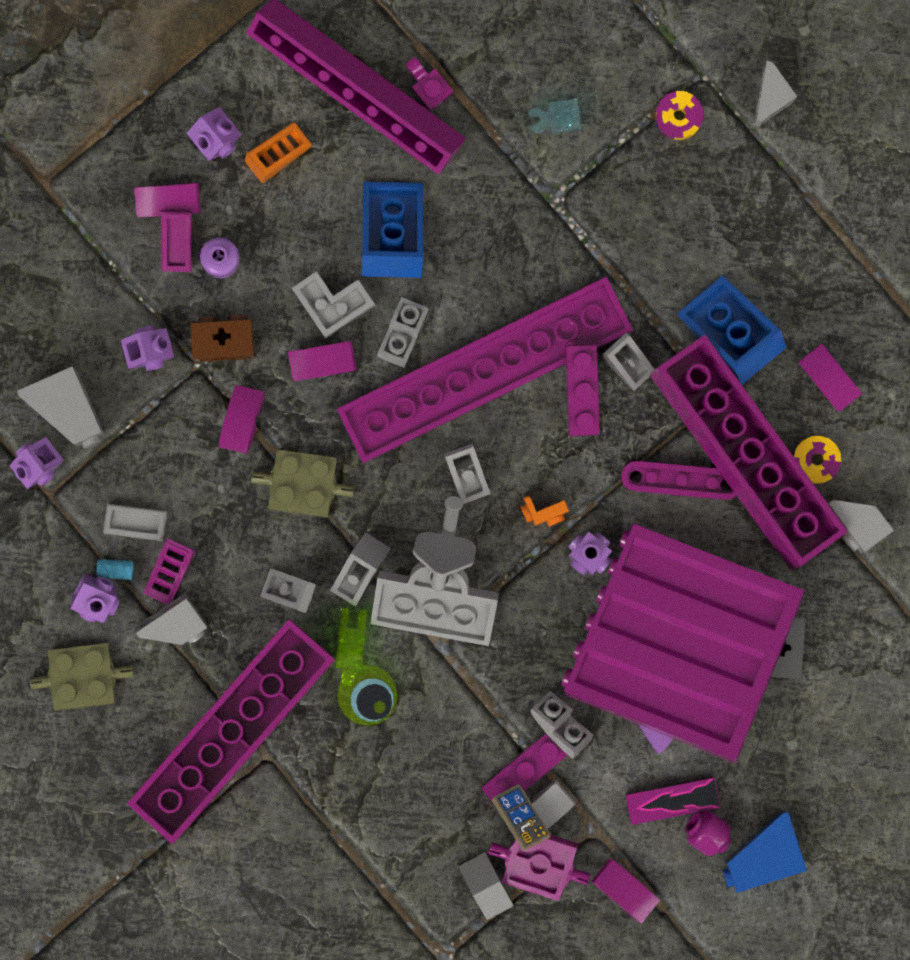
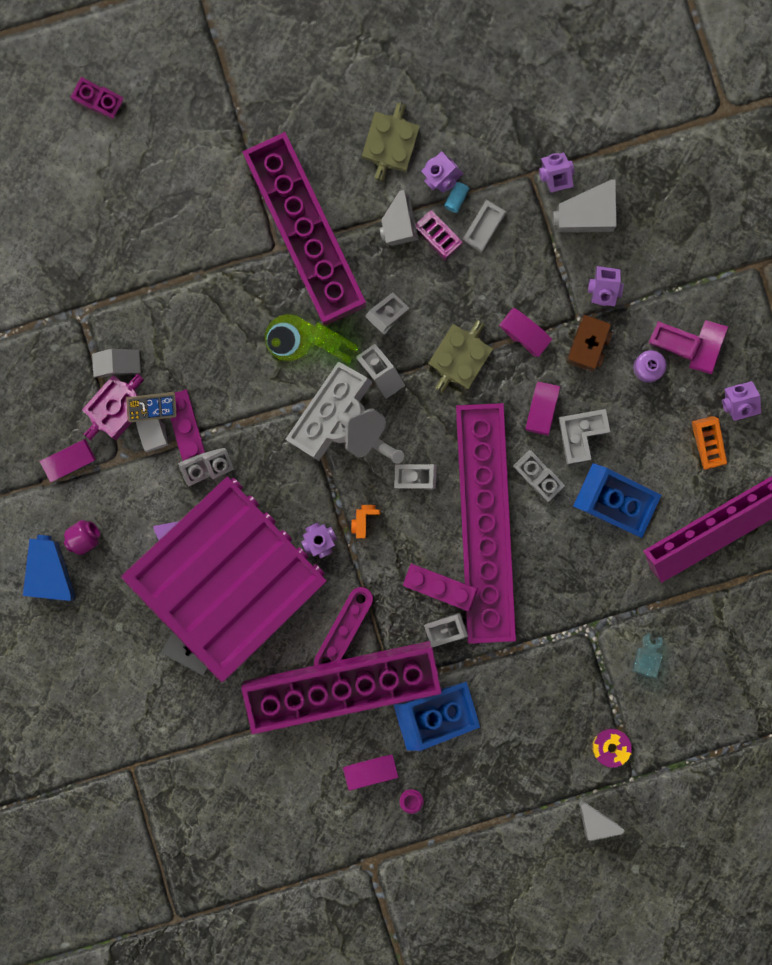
camera: 115 degrees right, 0 degrees up
magenta plate [405,57,454,112] -> none
tile [625,777,721,825] -> none
yellow piece [793,436,841,484] -> none
light grey slope [828,500,894,553] -> none
none -> magenta plate [399,789,423,814]

